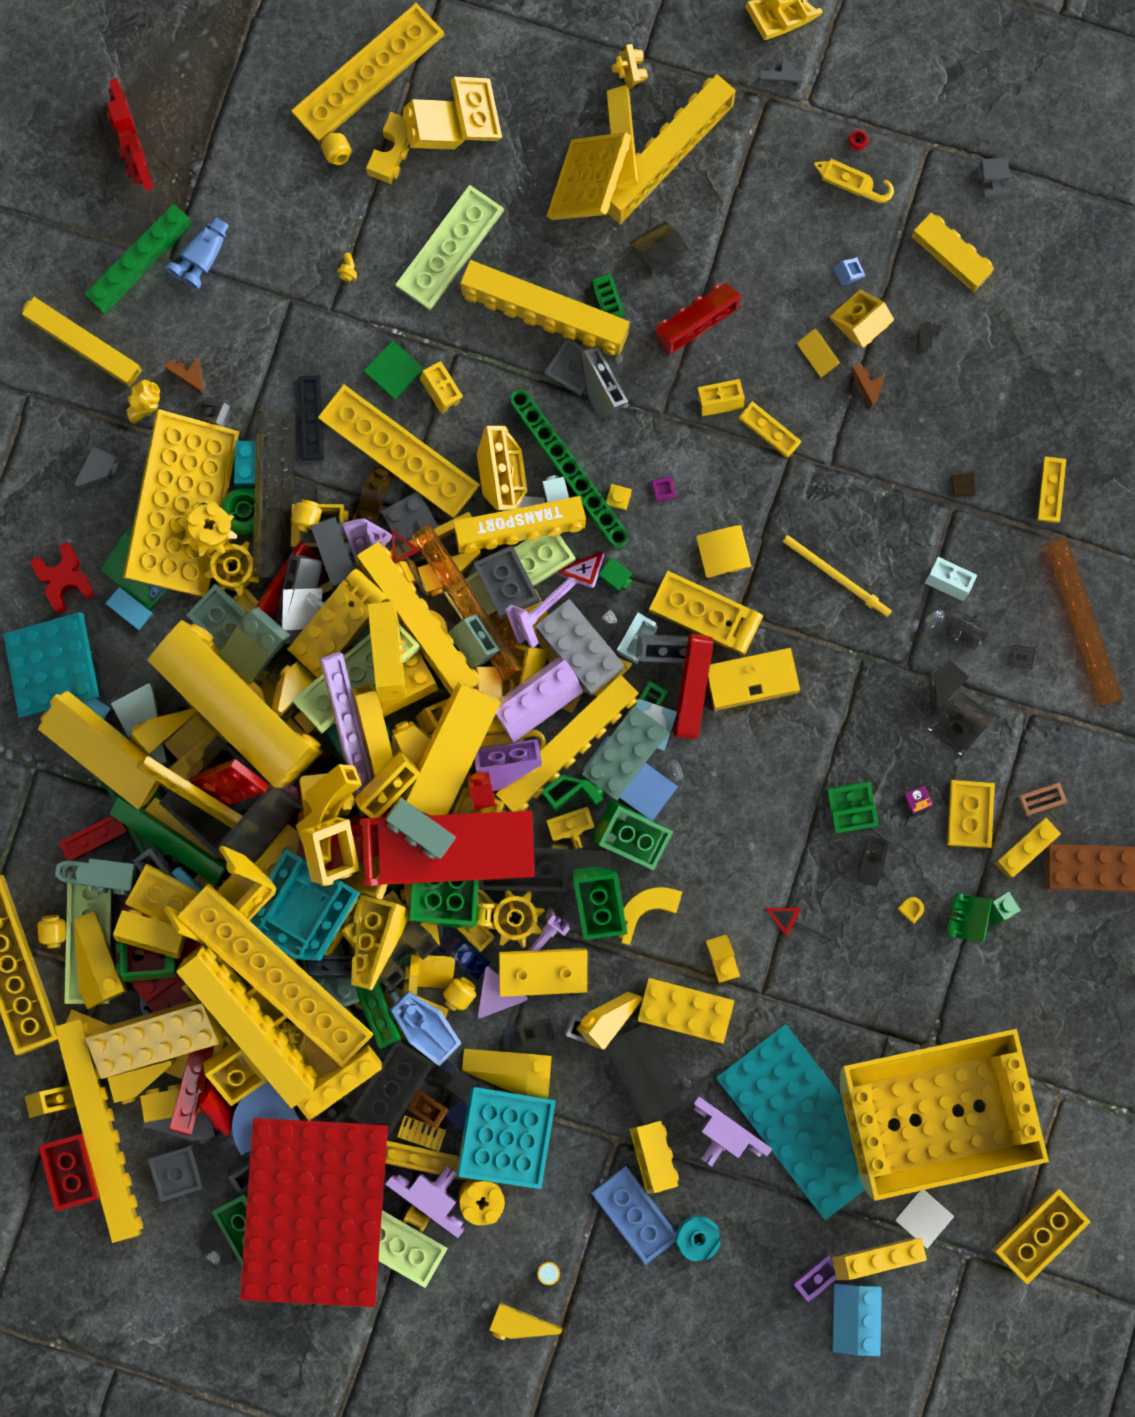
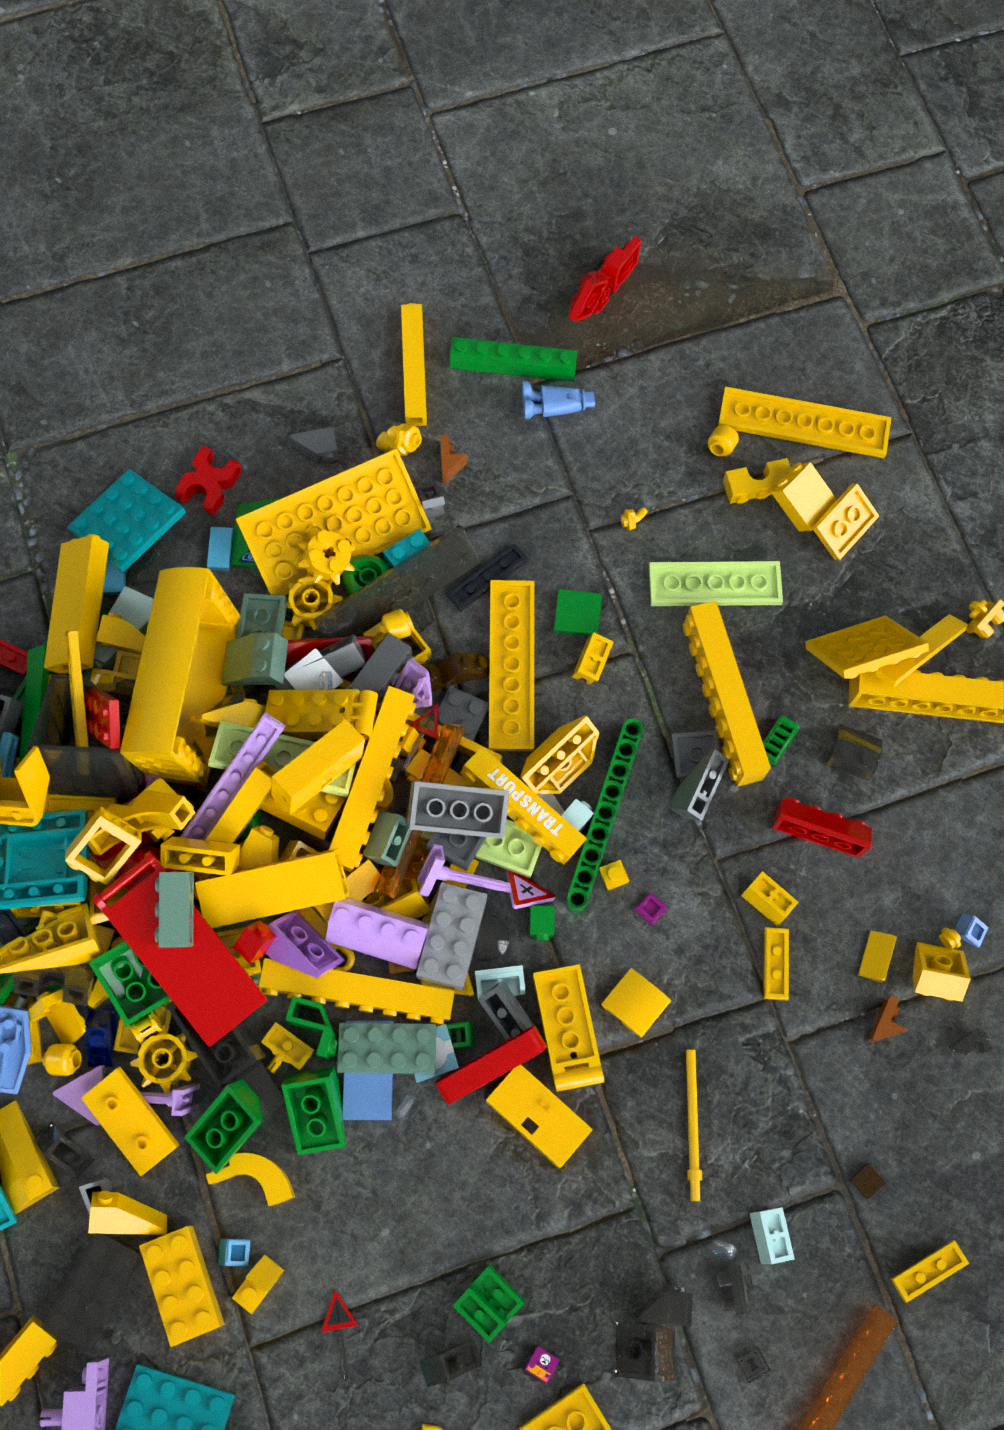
camera: 50 degrees right, 10 degrees down
none -> dark azure slope [218,1239,250,1266]
none -> light grey brick [406,780,509,839]
none -> yellow plate [939,927,961,950]

